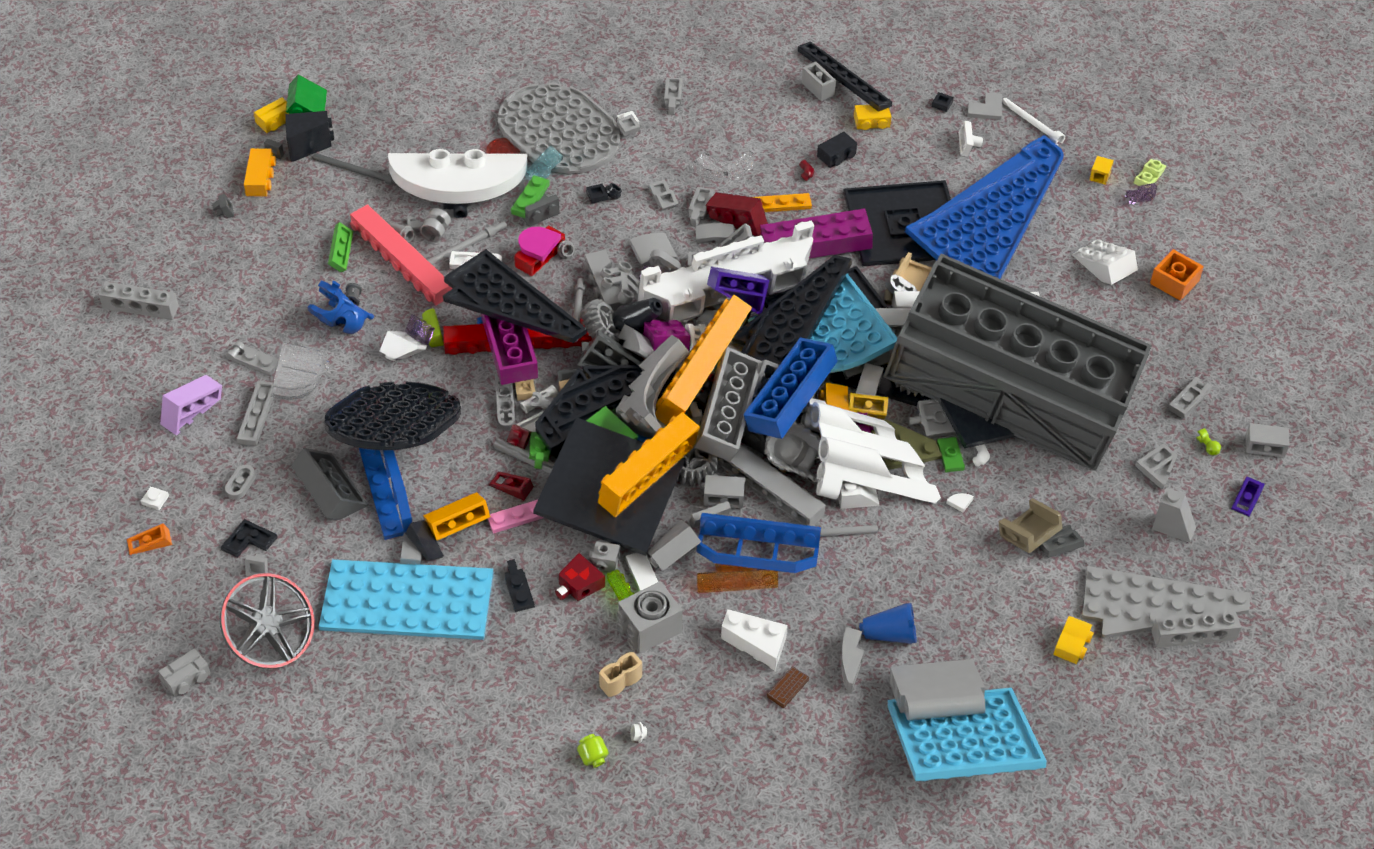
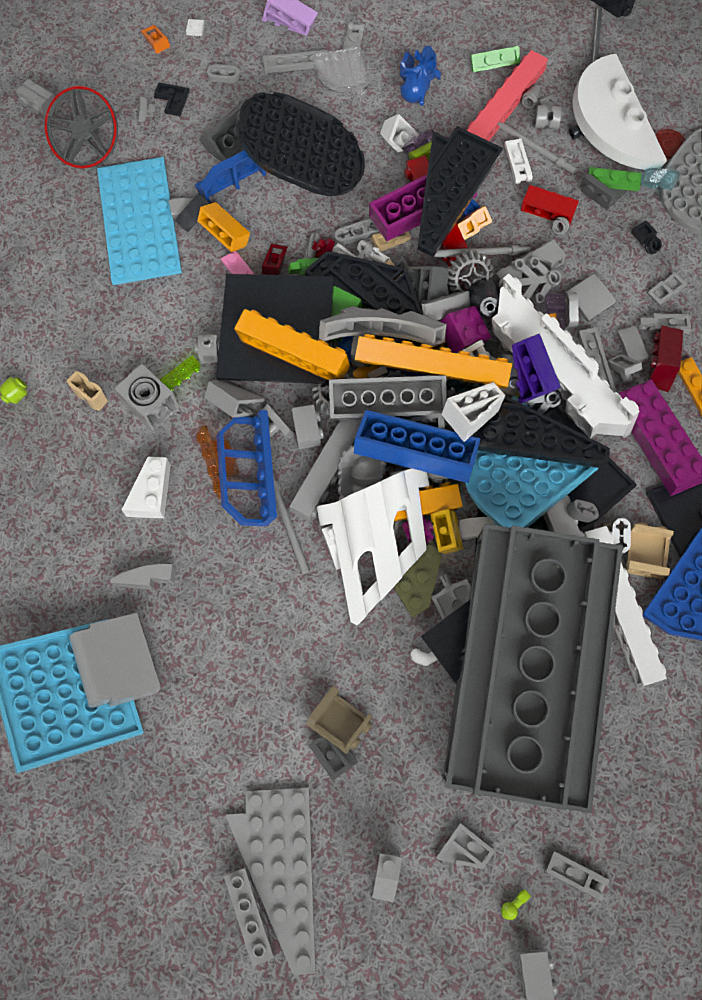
camera: 80 degrees right, 20 degrees up
dark grey bush [345,283,362,306] -> none
black hinge [505,559,535,612] -> none
dark pink tile [518,227,561,261] -> none
dark red torso [555,553,605,601] -> none
white tile [625,553,658,591] -> none
white plate [630,722,647,743] -> none
reddish brown tile [767,666,809,708] -> none
blue cone [859,603,917,644] -> none
bright green plate [937,437,965,472] -> none
white tile [946,493,974,512] -> none
yellow brick [1053,616,1094,664] -> none
dark purple slope [1231,476,1265,517] -> none
none -> white wedge [441,382,505,442]
none -> light grey beam [567,500,599,523]

